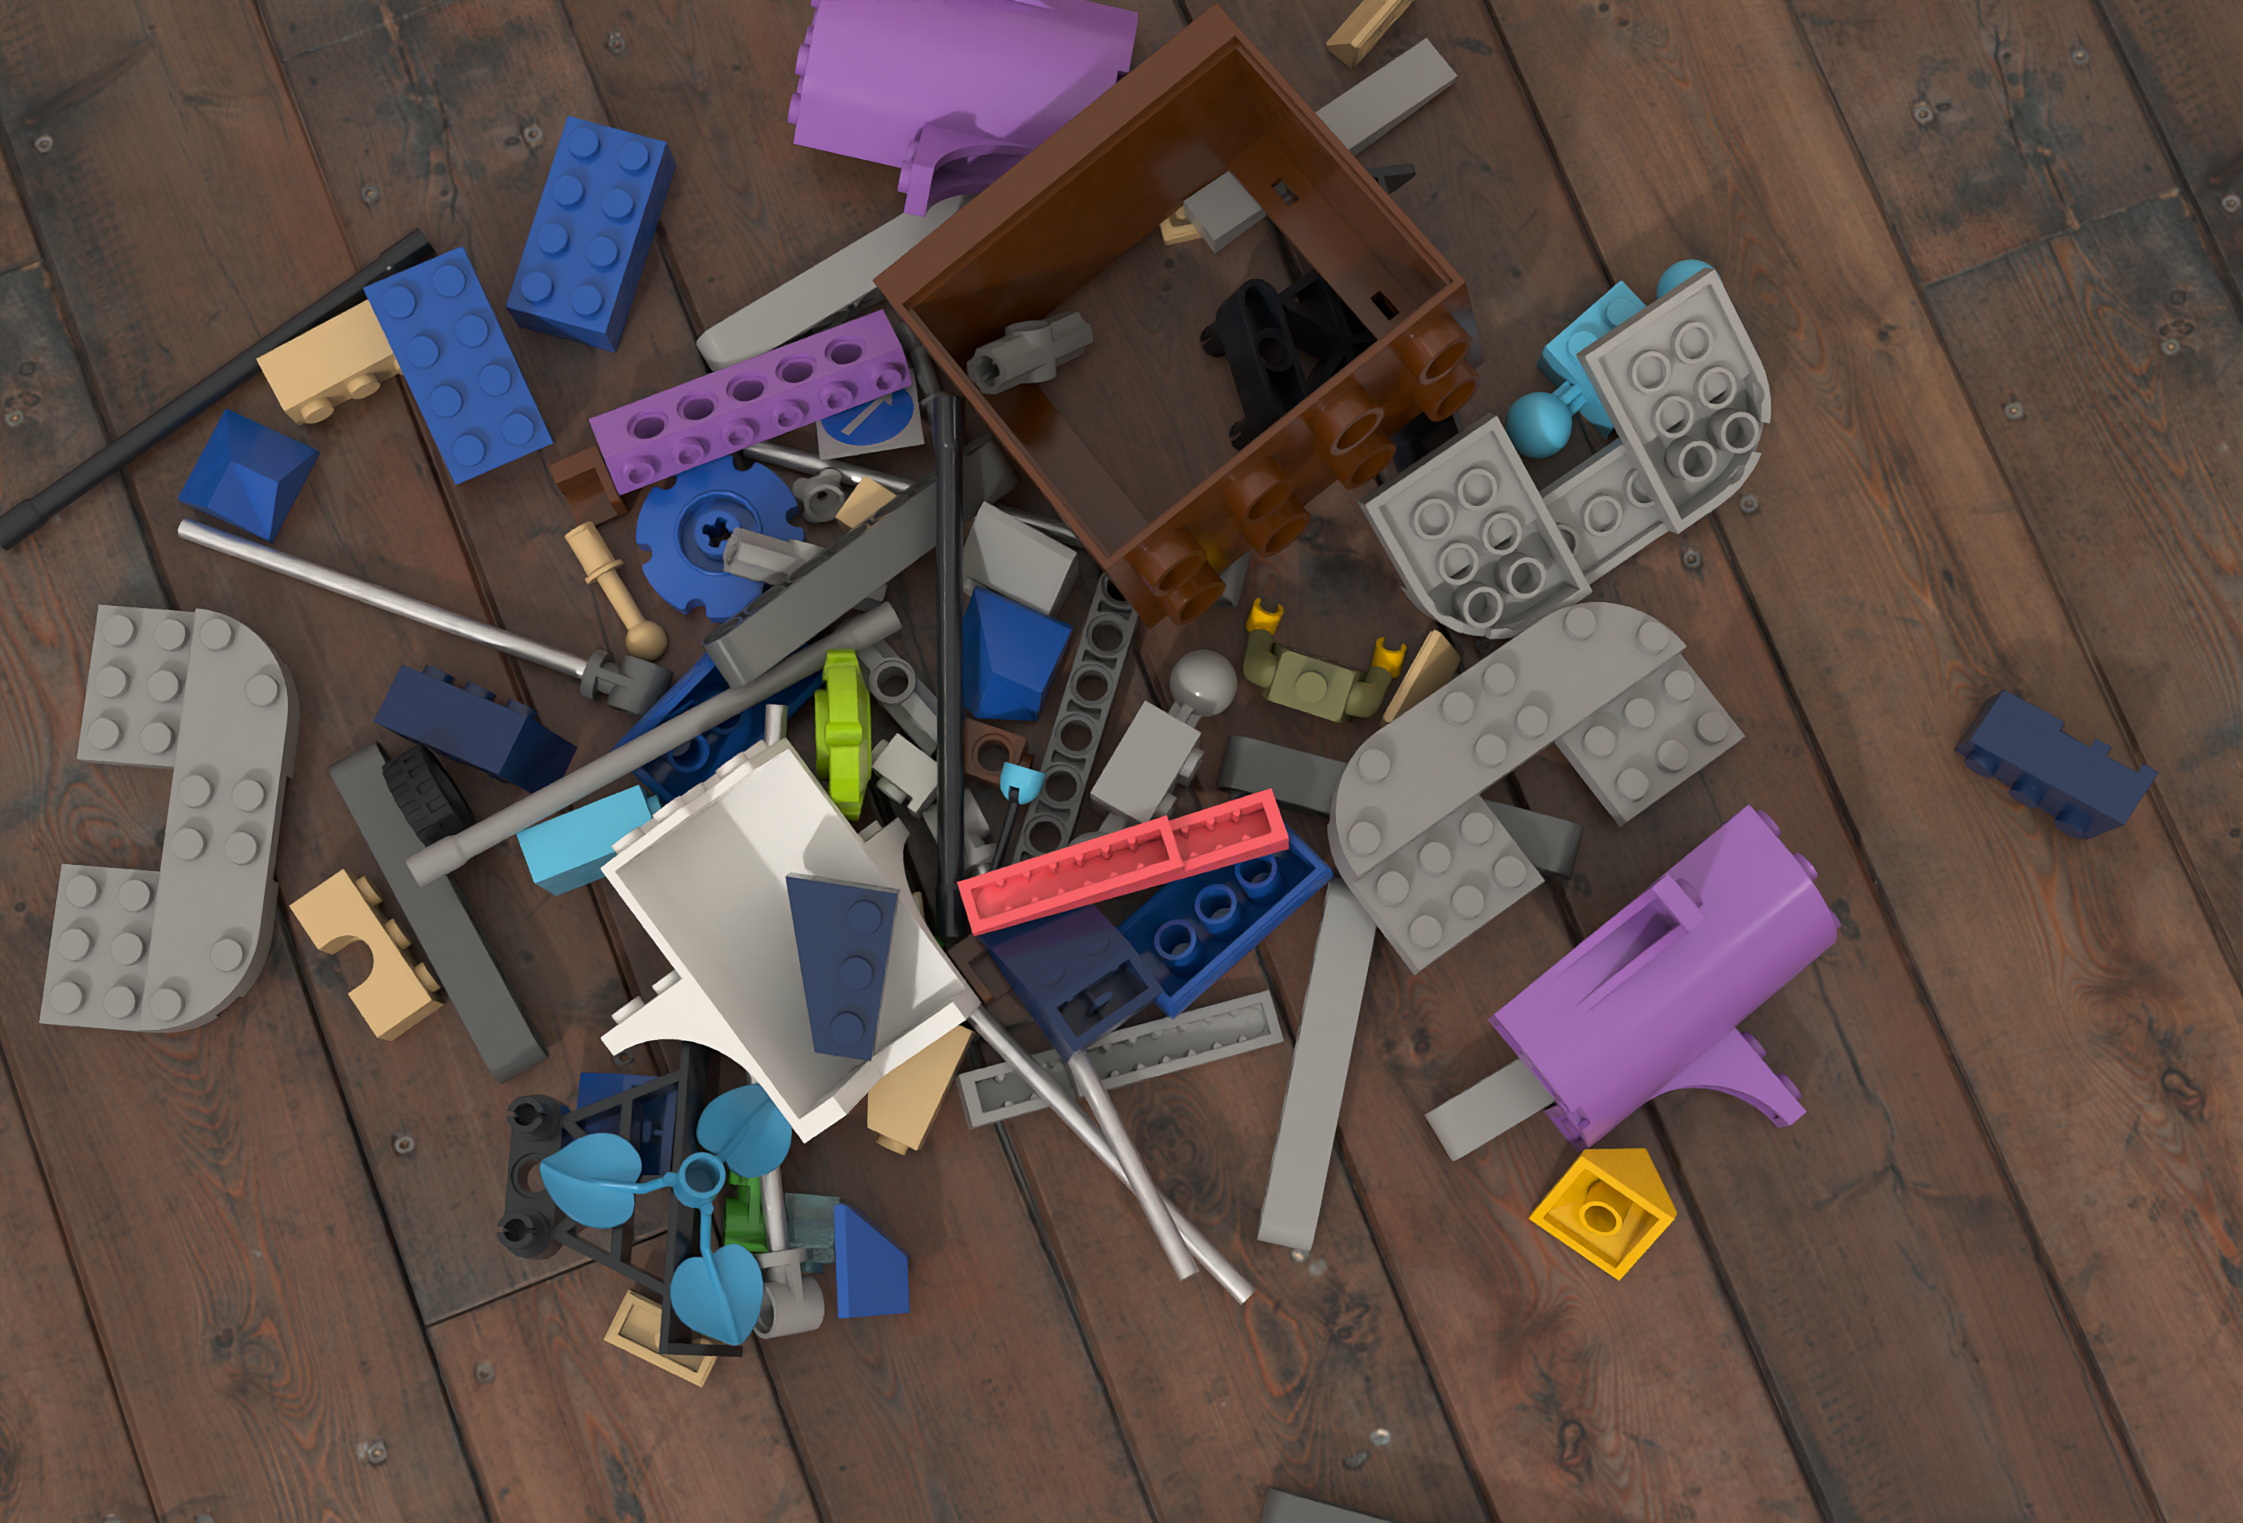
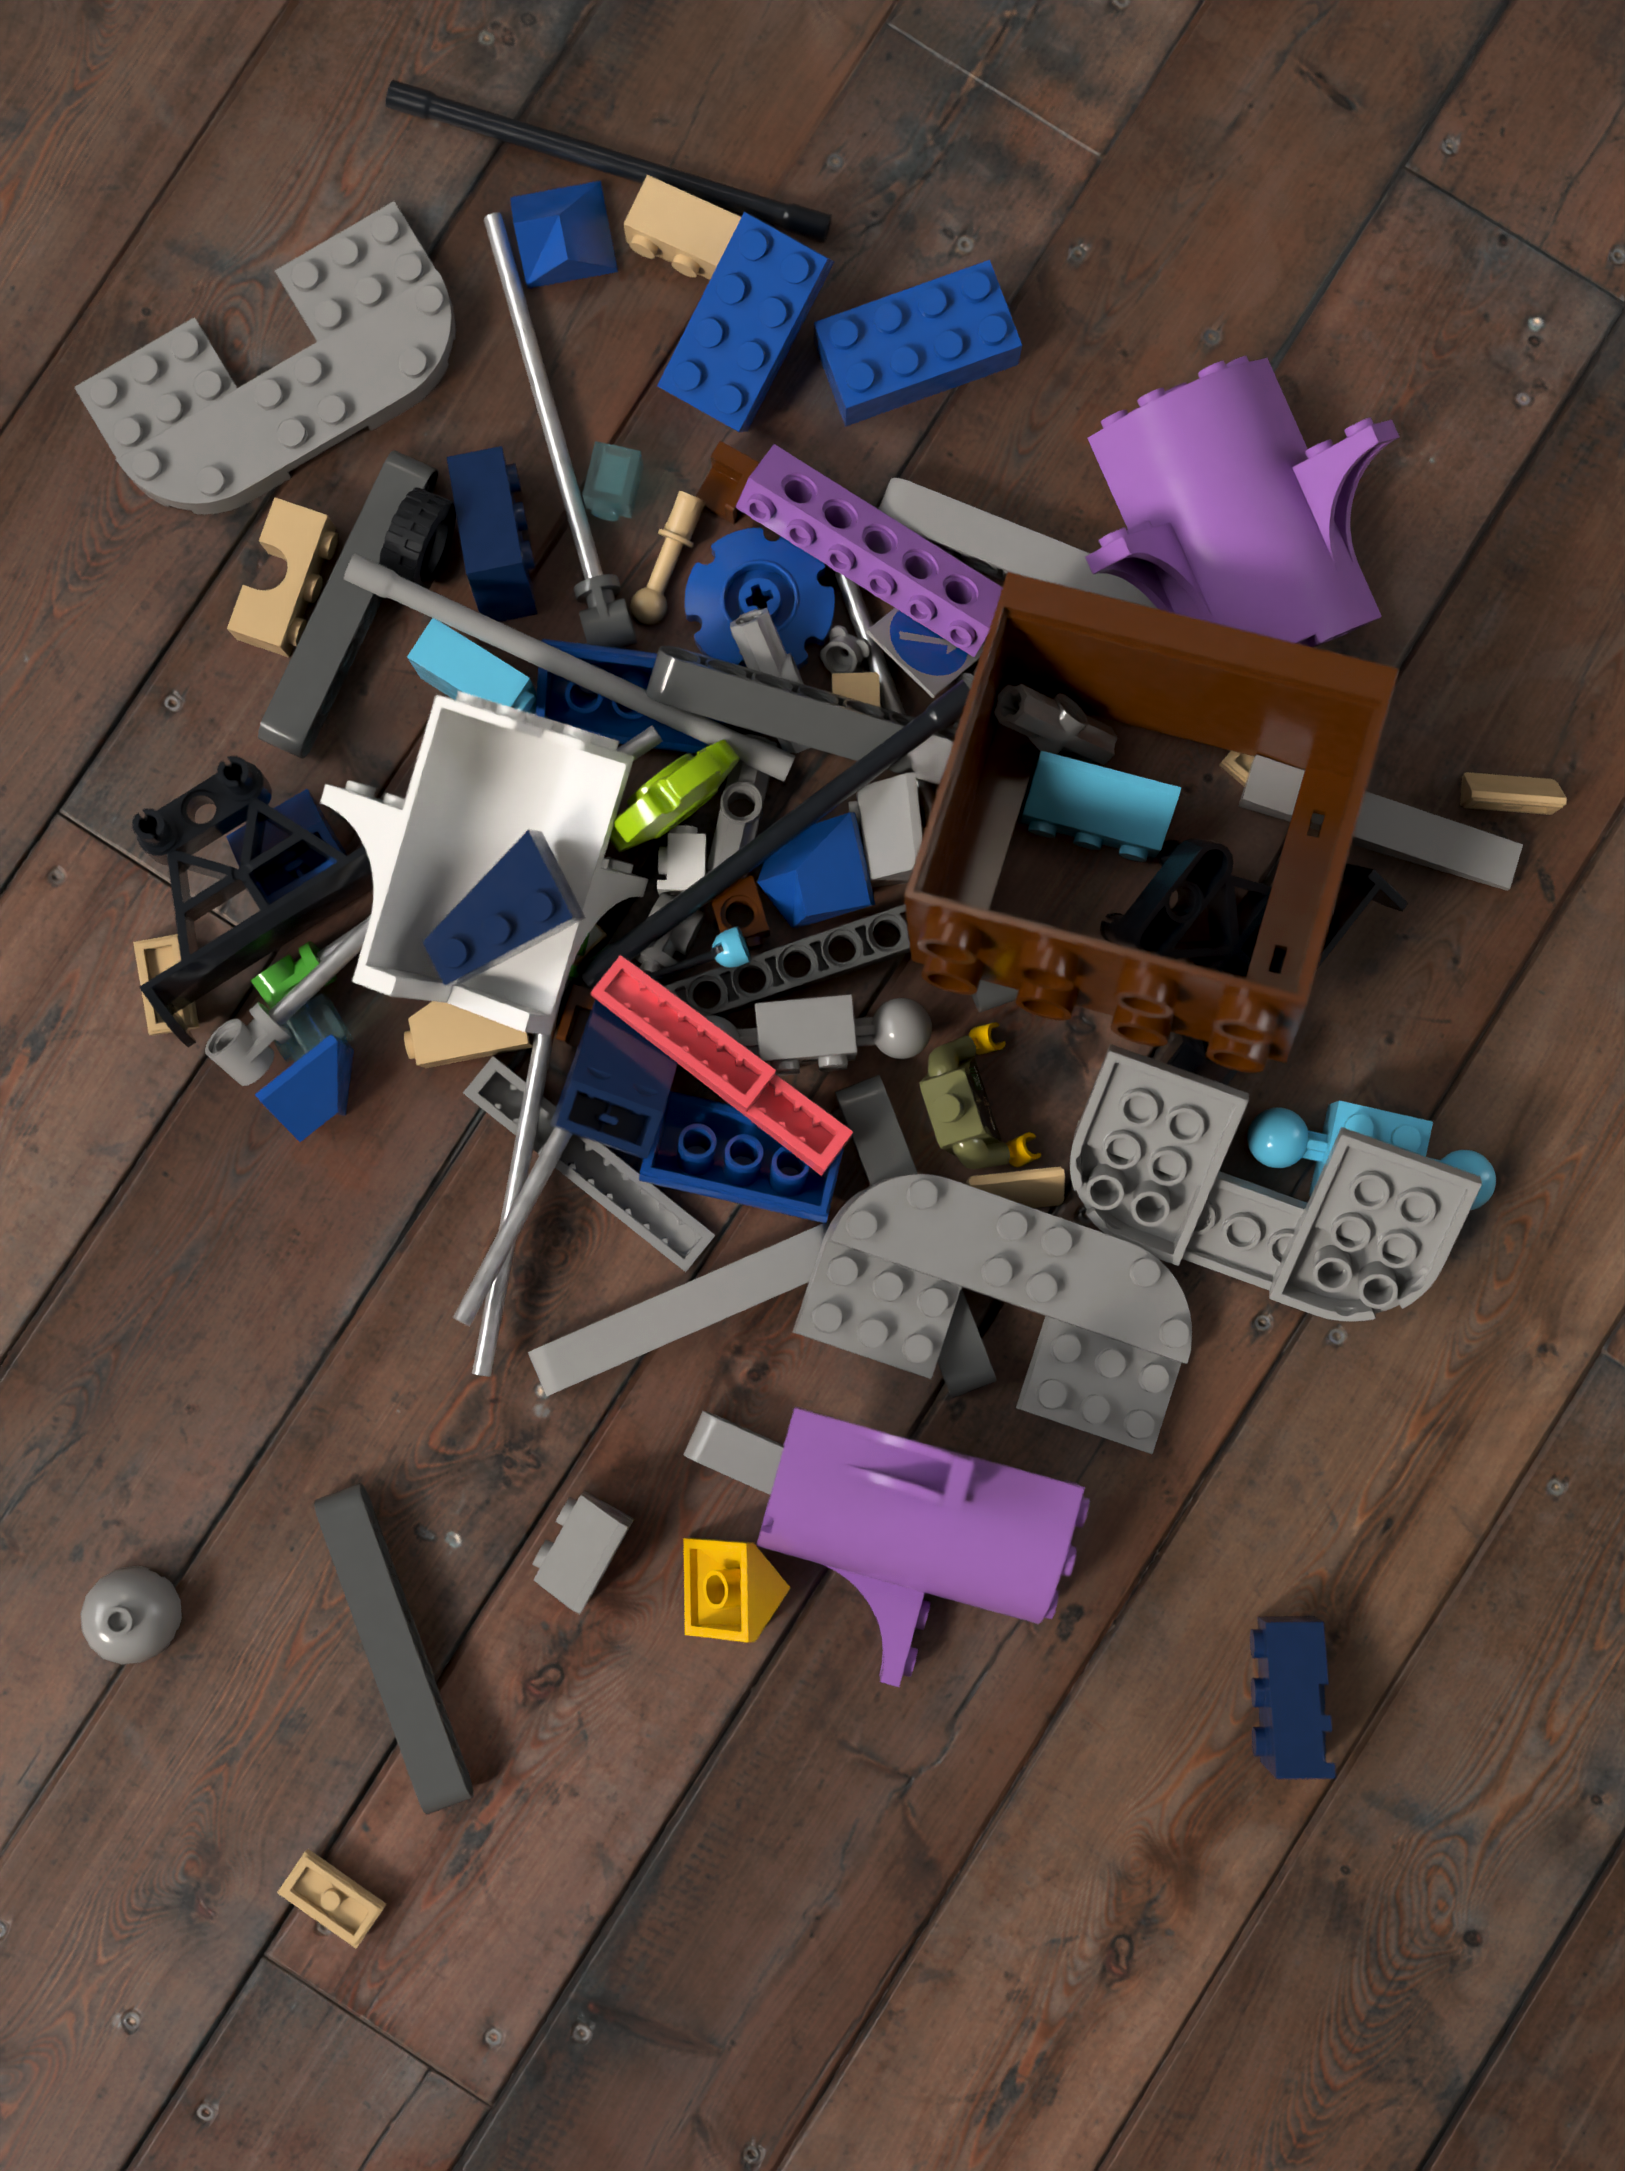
camera: 55 degrees right, 5 degrees up
dark azure plant [540,1083,792,1346] -> none
none -> light grey slope [532,1491,634,1614]
none -> clear light blue brick [582,441,644,521]
none -> medium azure slope [1019,751,1181,862]

